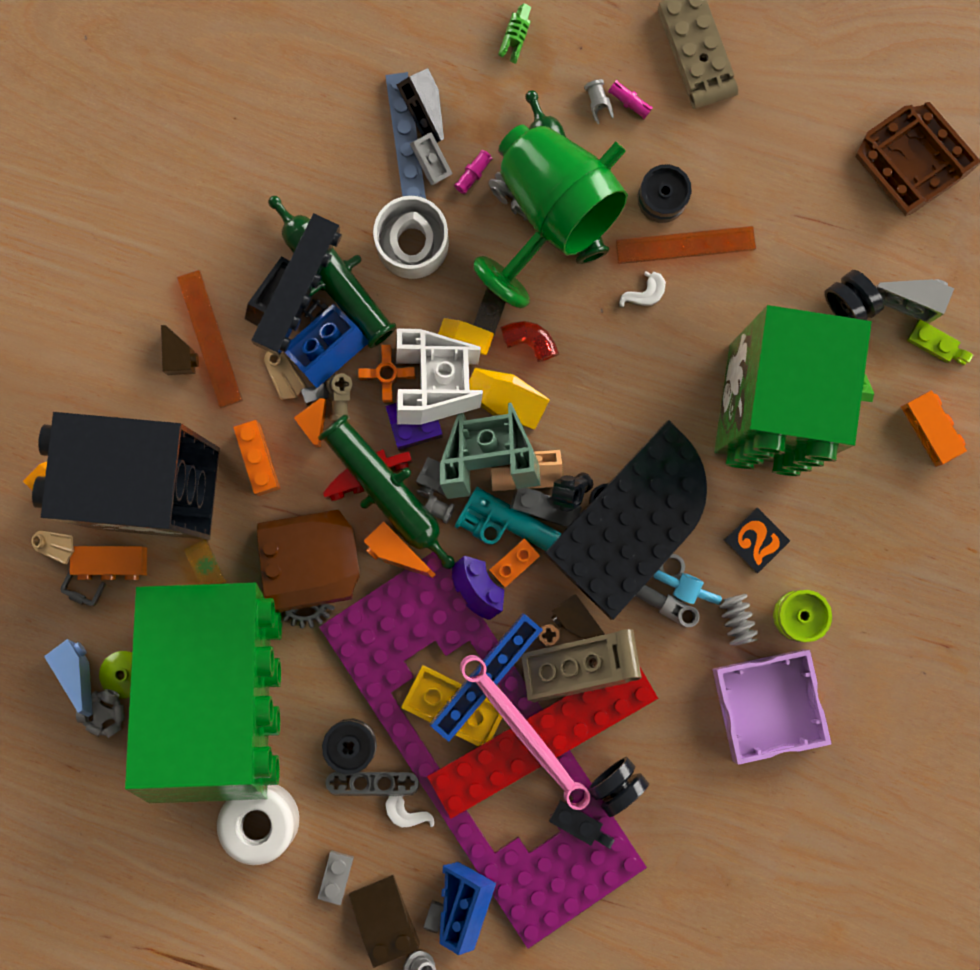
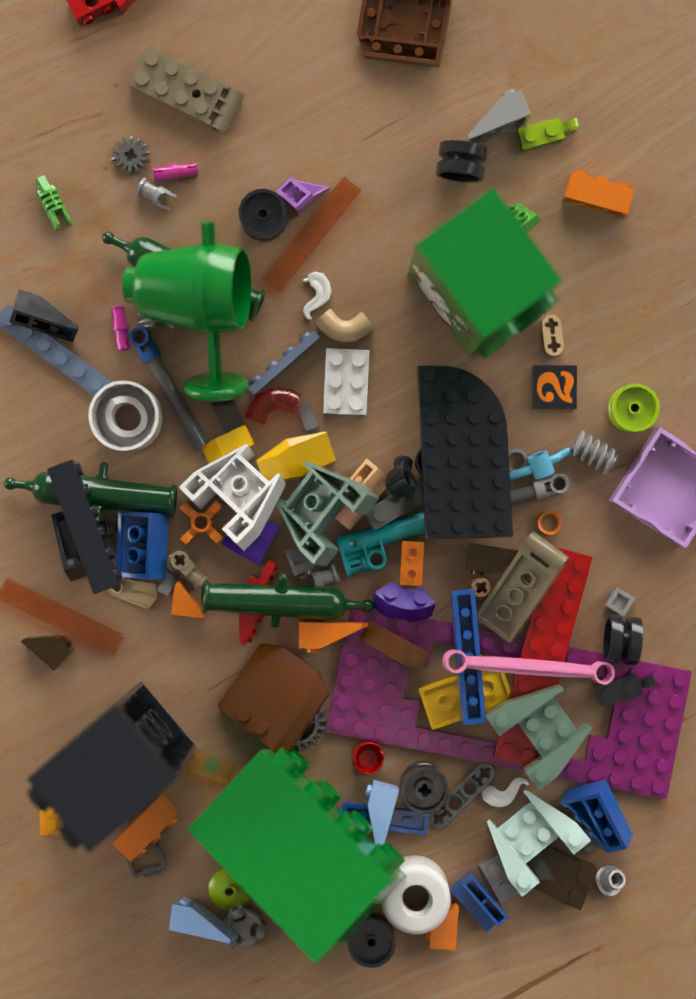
camera: 40 degrees left, 5 degrees up
tan piece [31,531,74,564] -> none
orange brick [233,420,281,496] -> none
light grey plate [410,132,453,185] -> none
none -> dark grey gear [112,136,151,176]
none -> dark grey piece [129,327,209,451]
none -> sand blue plate [248,331,320,396]
none -> medium lavender slope [276,177,330,216]
none -> dark grey piece [297,402,319,432]
none -> tan cylinder [314,308,375,342]
none -> white plate [323,348,370,416]
none -> blue plate [342,801,430,835]
none -> black wheel [347,912,396,968]
none -> red hair [351,741,385,775]
none -> reddish brown slope [360,620,429,673]
none -> light blue slope [365,779,399,845]
none -> orange slope [425,901,459,951]
none -> blue piece [450,870,508,932]
none -> sand green wedge [485,684,592,790]
none -> light aqua wedge [487,789,591,896]
none -> orange piece [537,511,562,535]
none -> tan beam [541,315,564,357]
none -> light grey plate [604,586,635,617]

